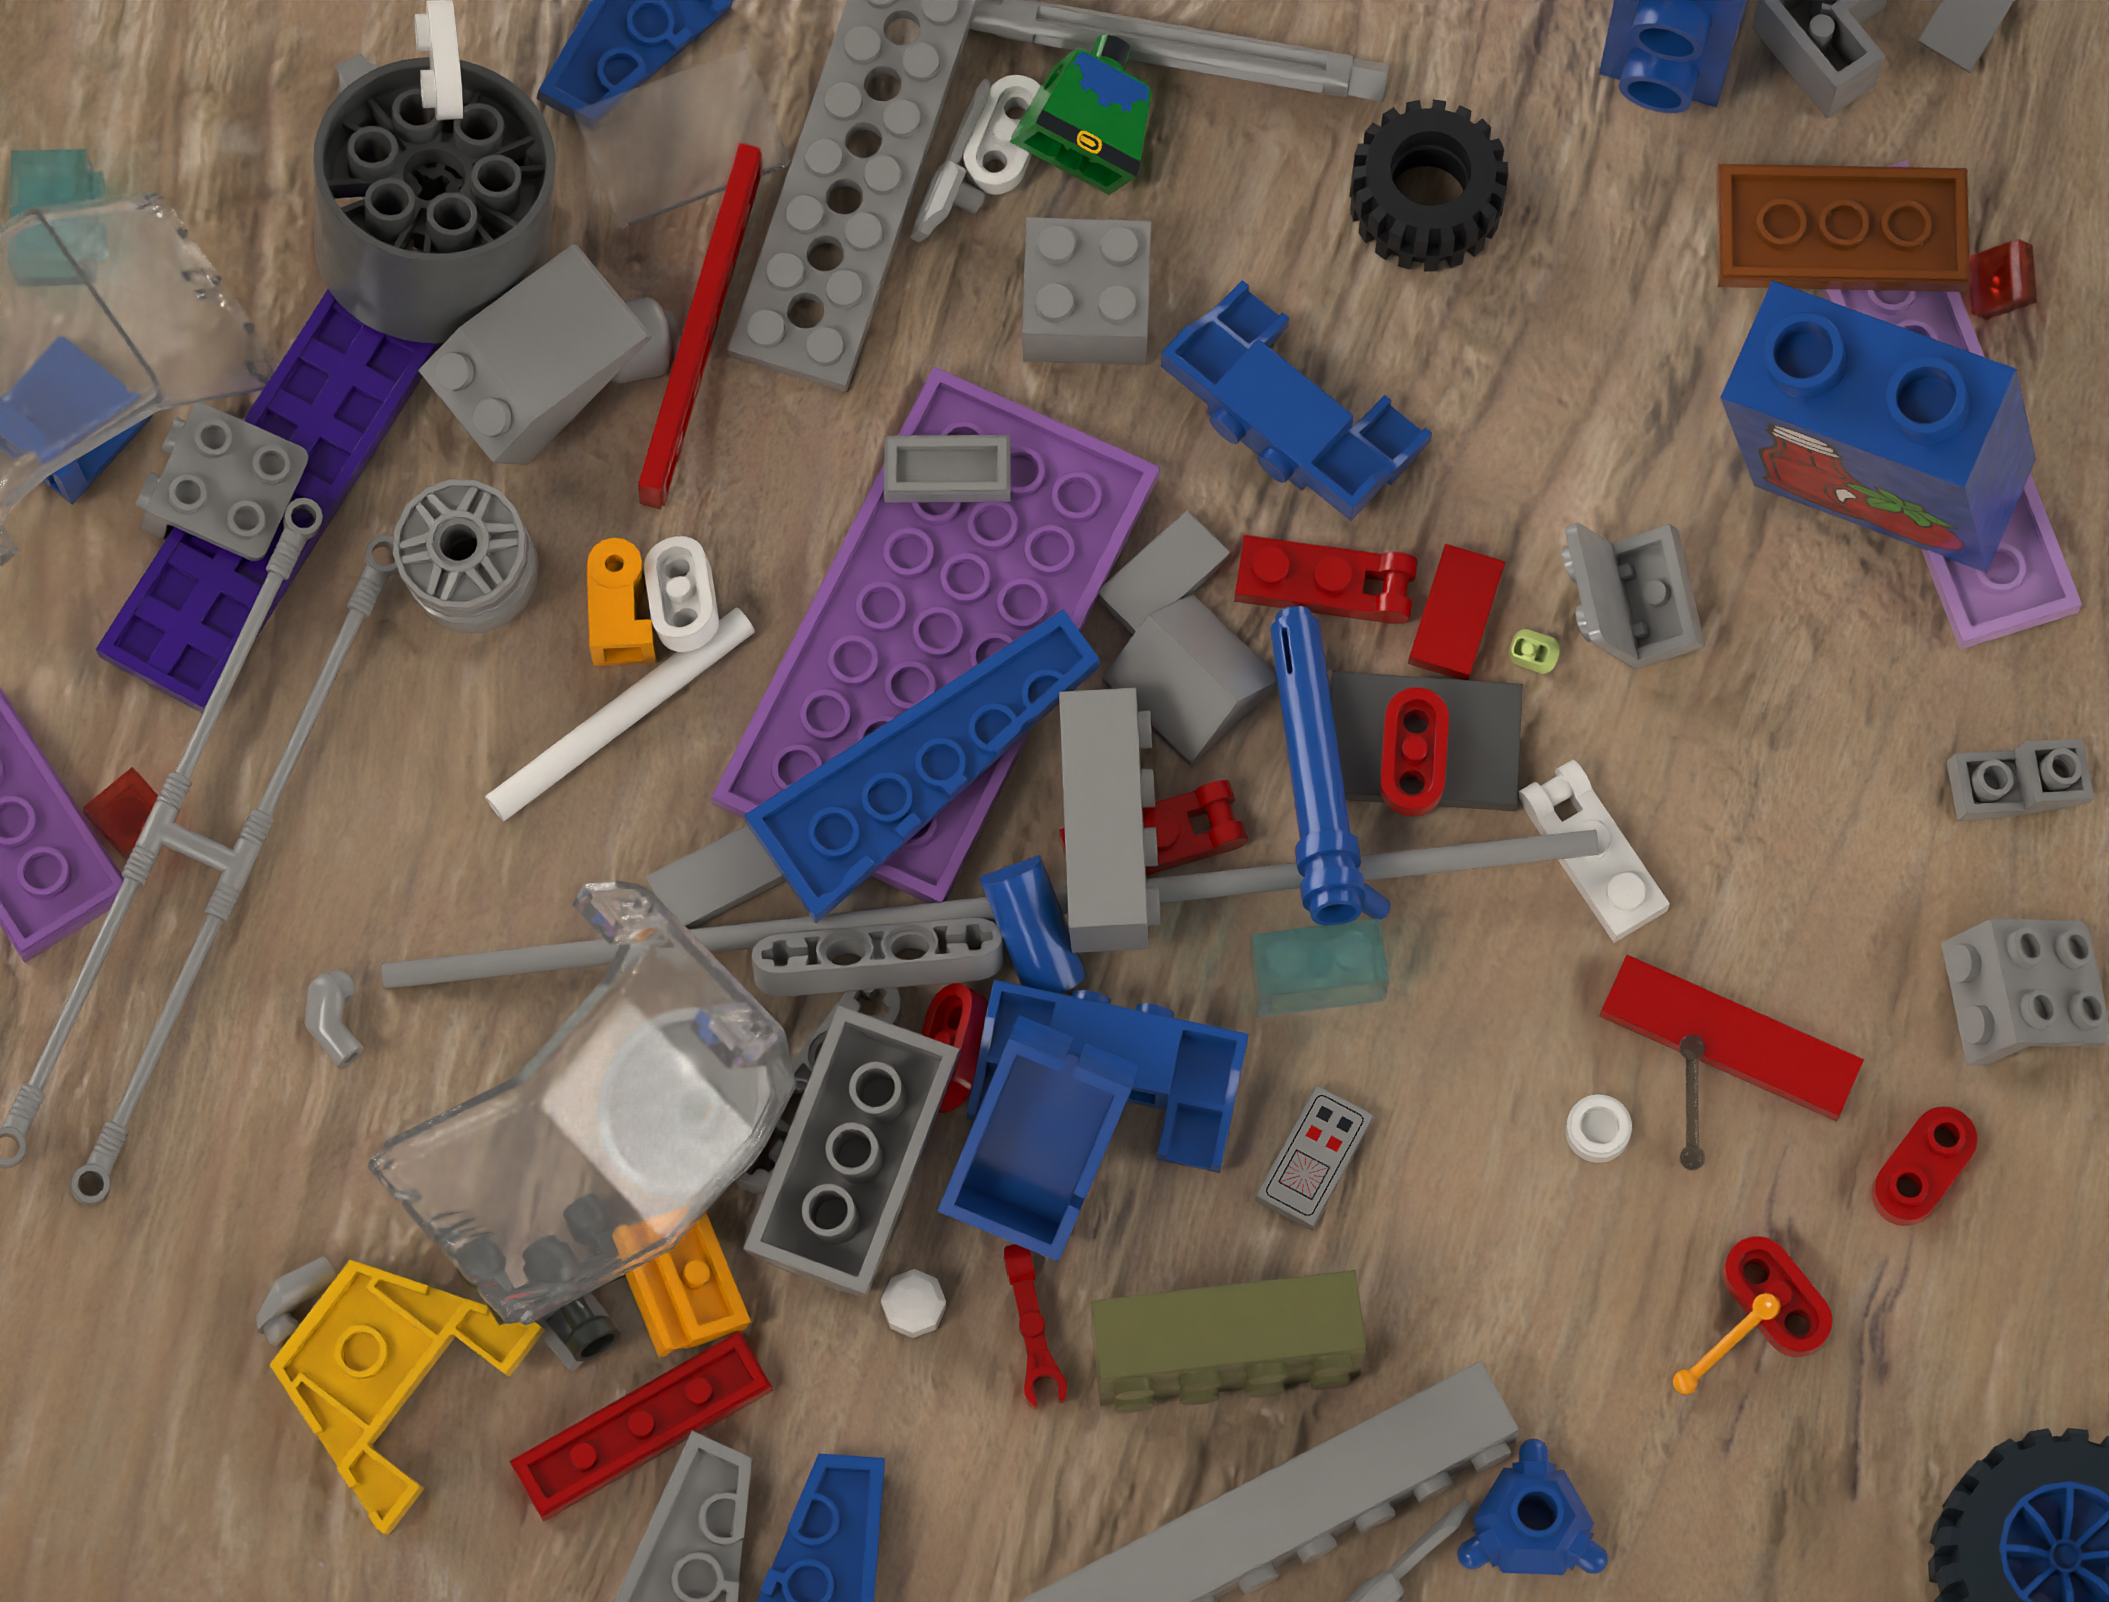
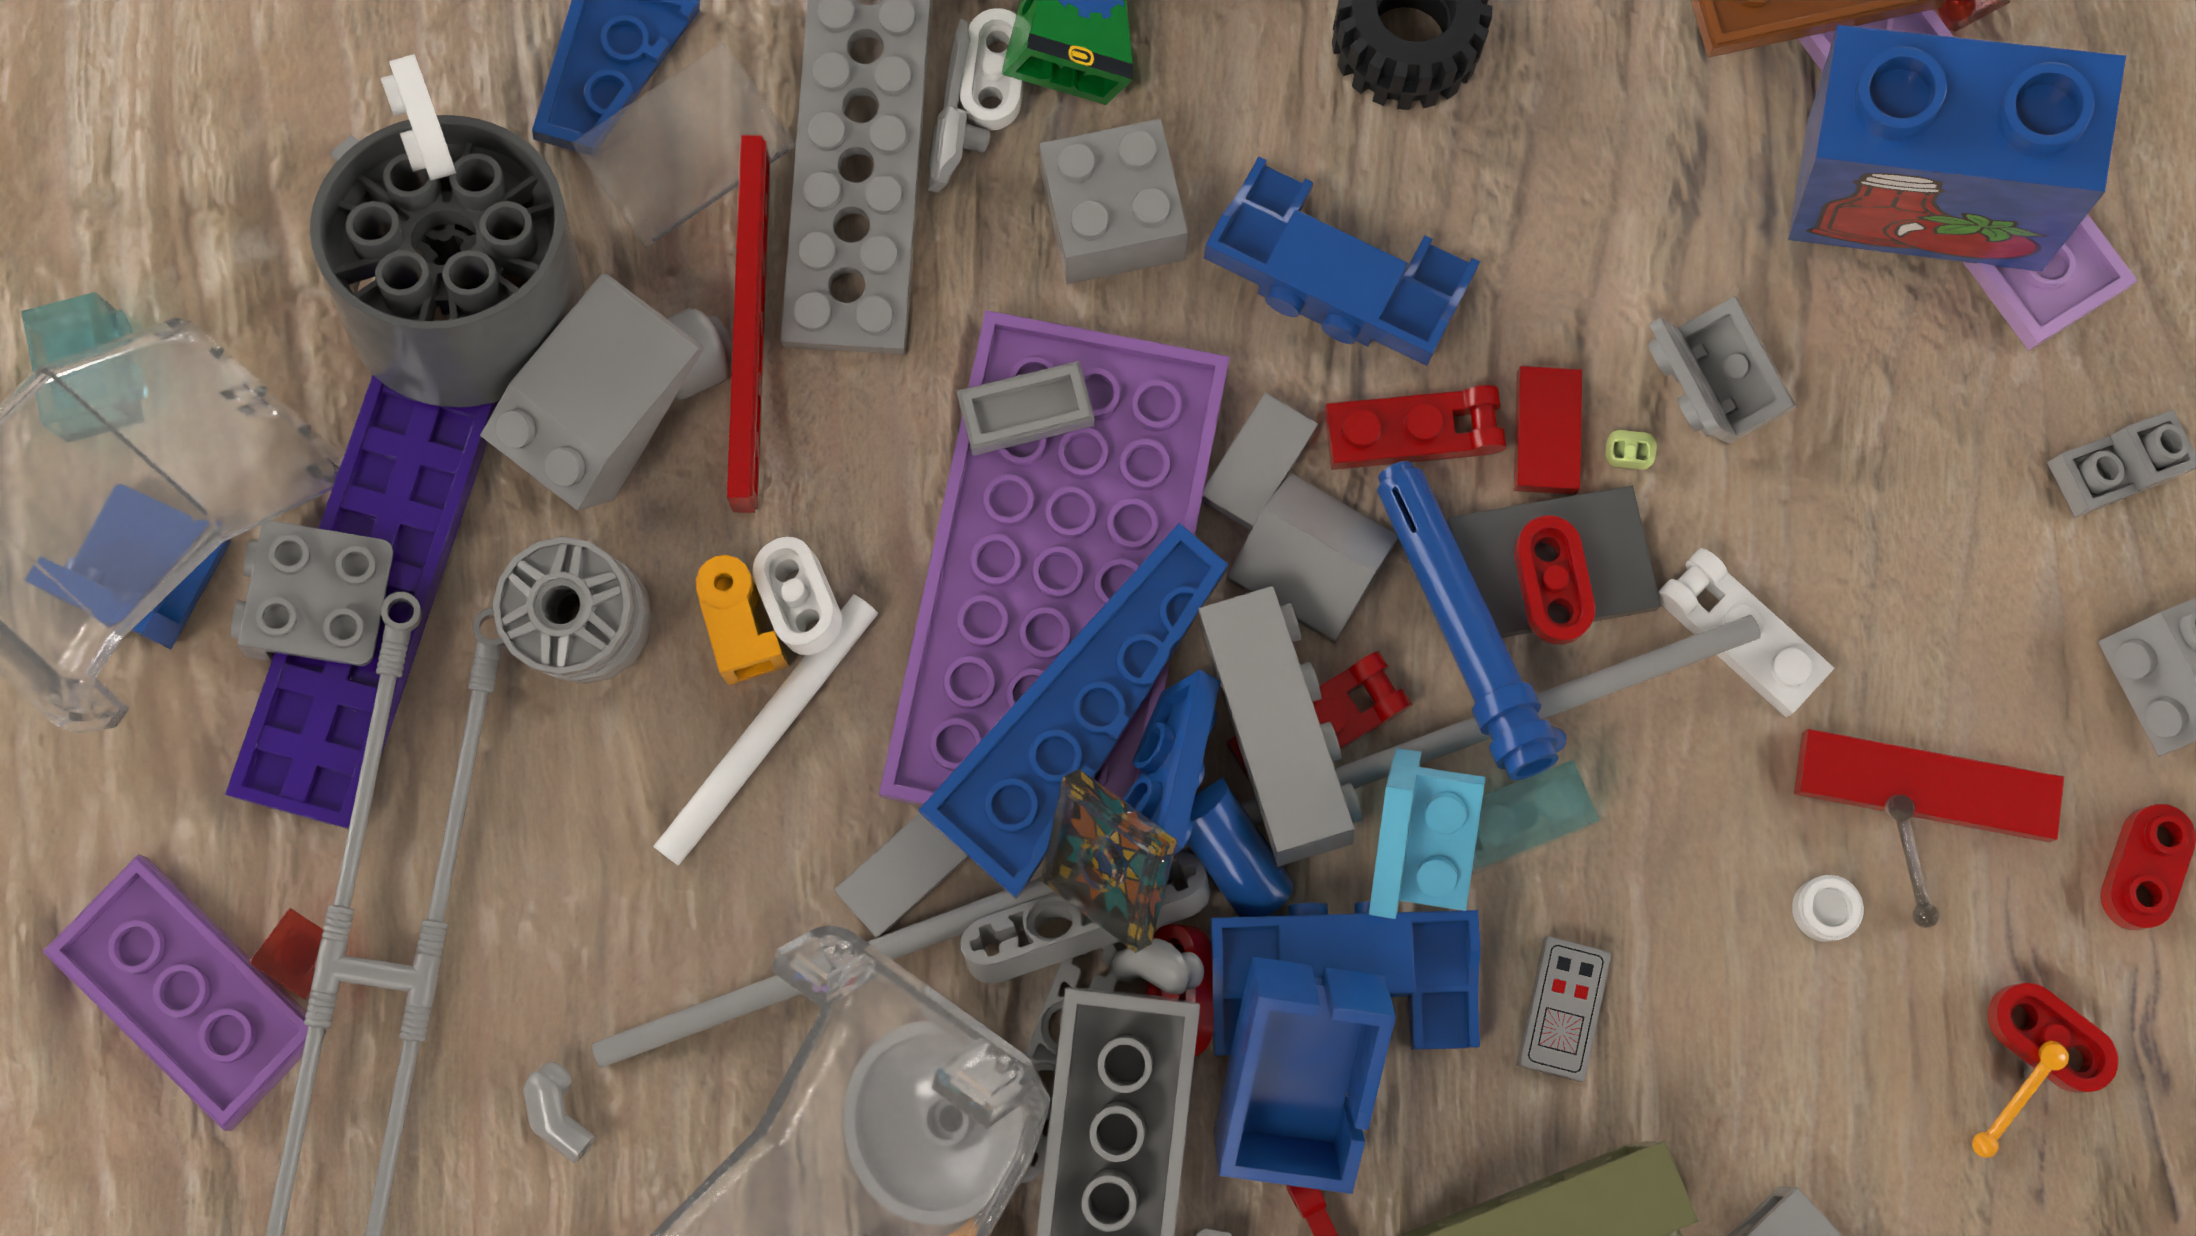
camera: 15 degrees left, 5 degrees up
none -> clear smoke tile [1041,769,1177,953]
none -> blue wing [1087,669,1221,886]
none -> light grey arm [1112,939,1204,994]
none -> medium azure bracket [1369,748,1485,919]

